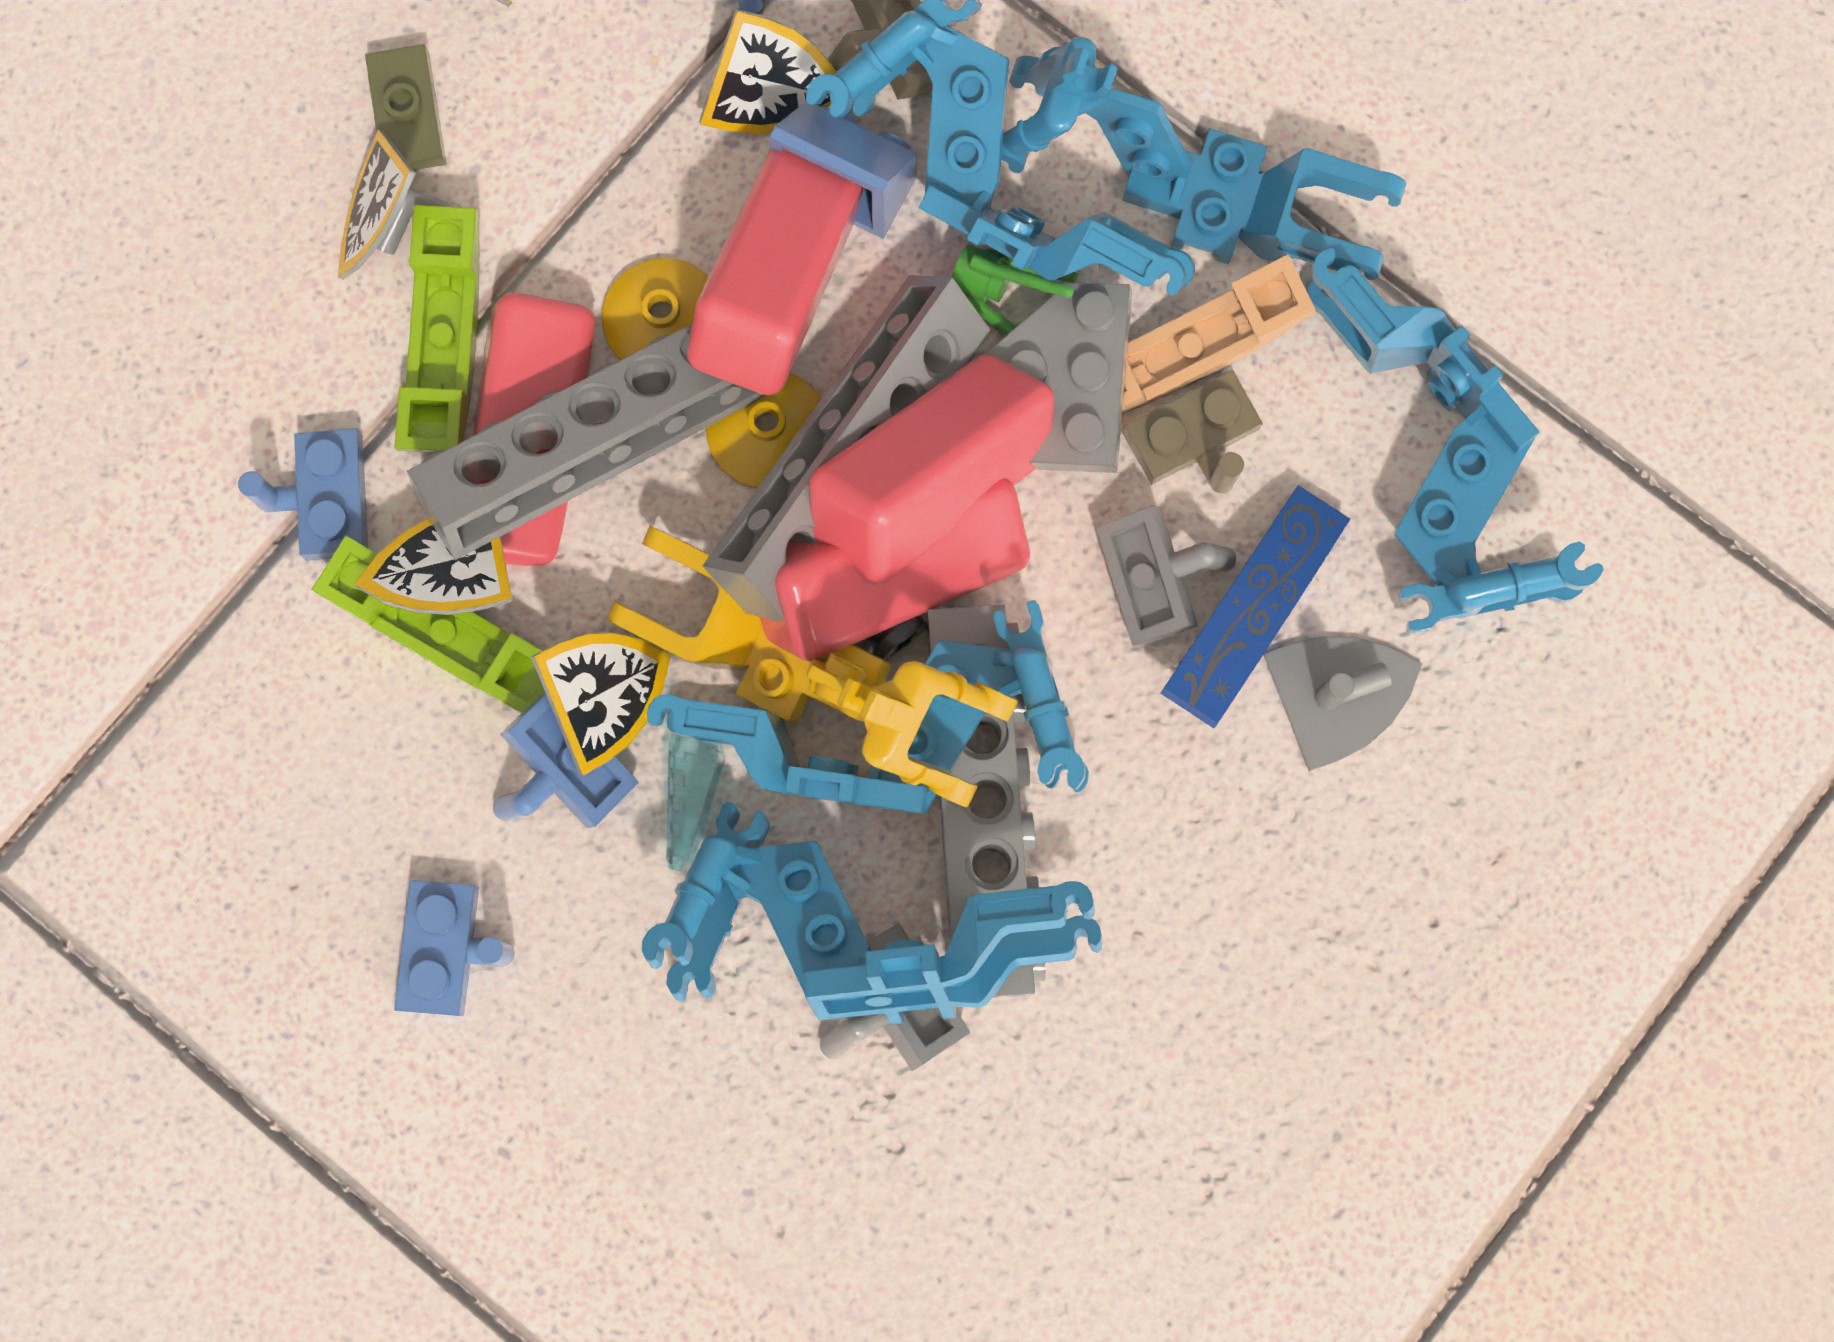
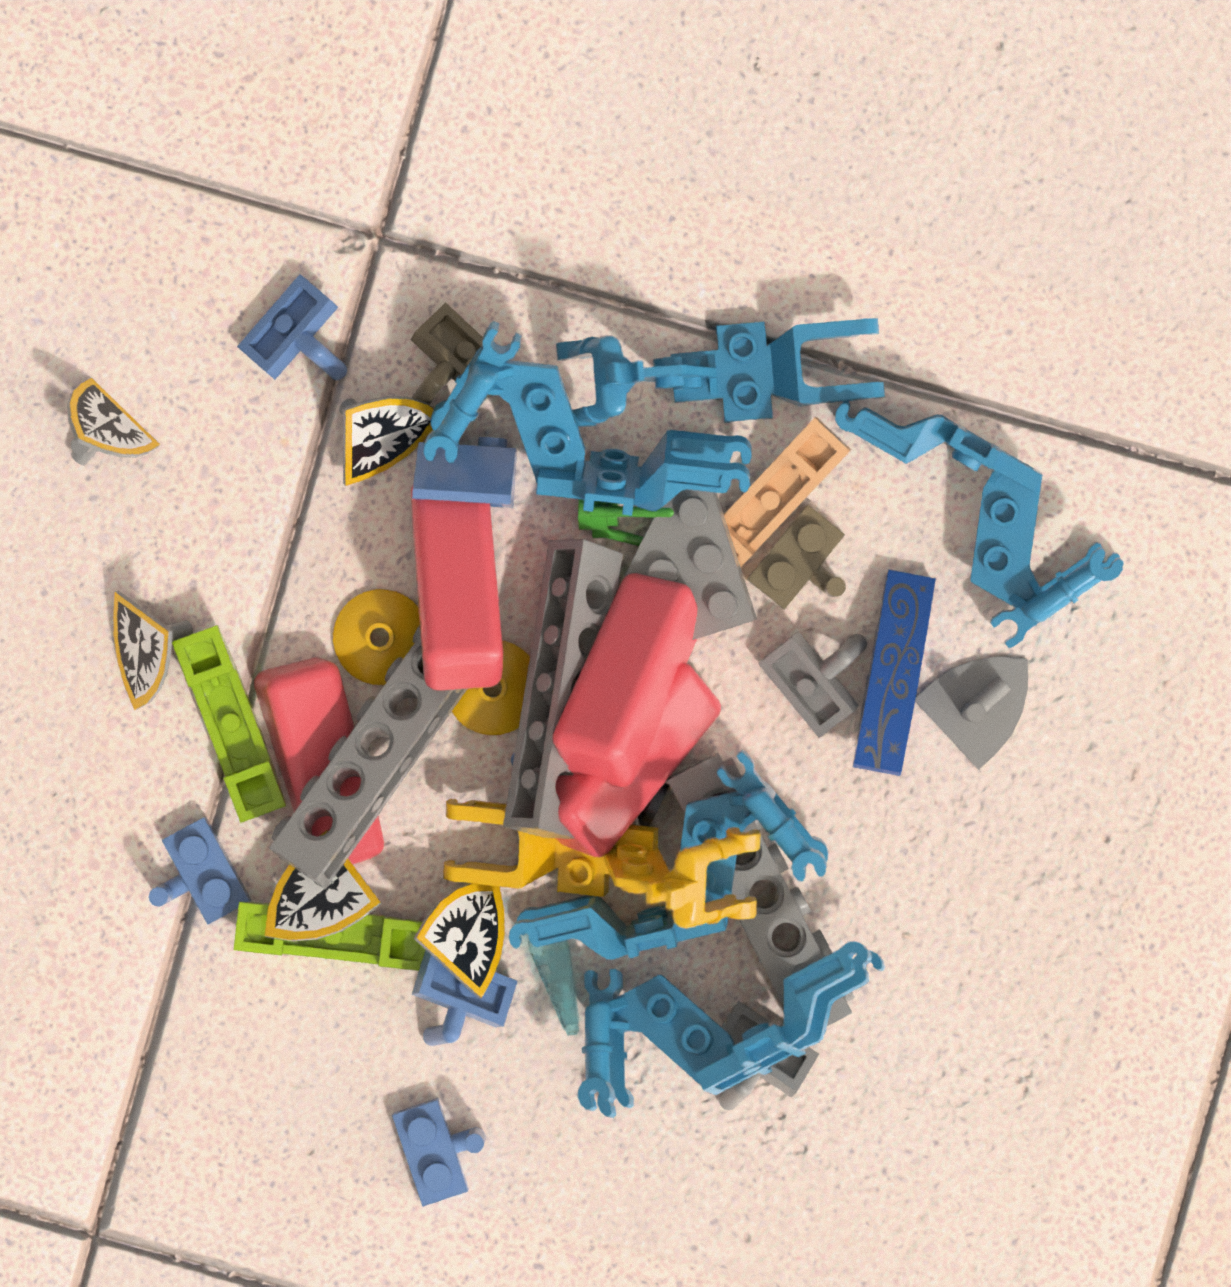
camera: 15 degrees left, 10 degrees up
olive plate [365,44,447,170] -> none

